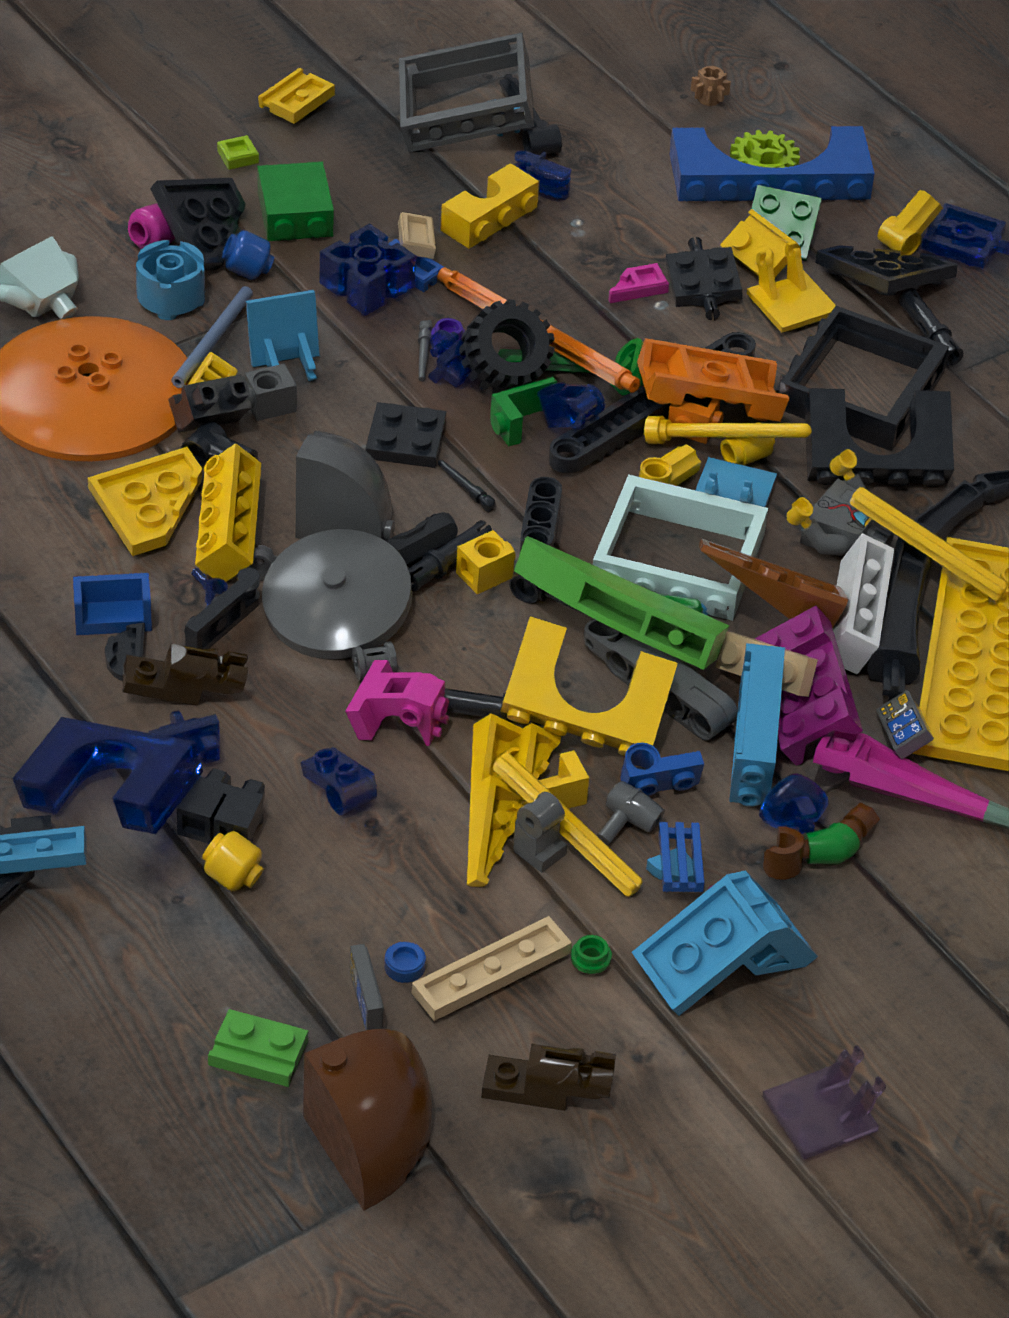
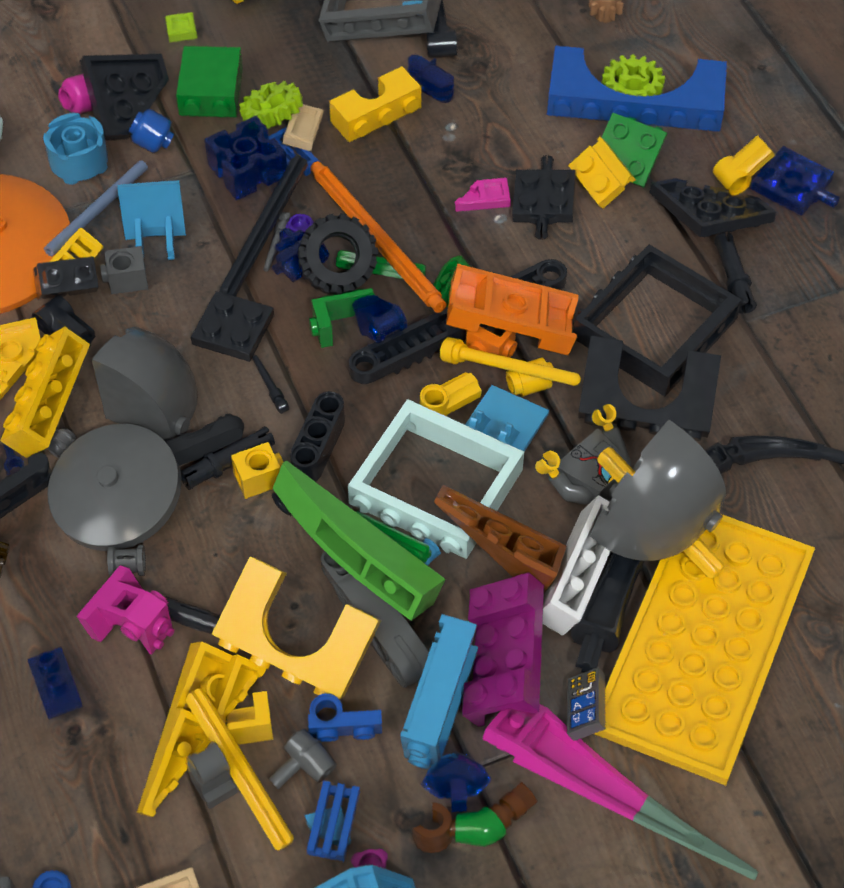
camera: 15 degrees right, 10 degrees up
tan plate [716,631,818,697] -> none
yellow plate [746,242,836,333] -> none
none -> black axle [219,155,308,296]
none -> lime gear [239,81,303,129]
none -> dark grey brick [590,420,726,561]

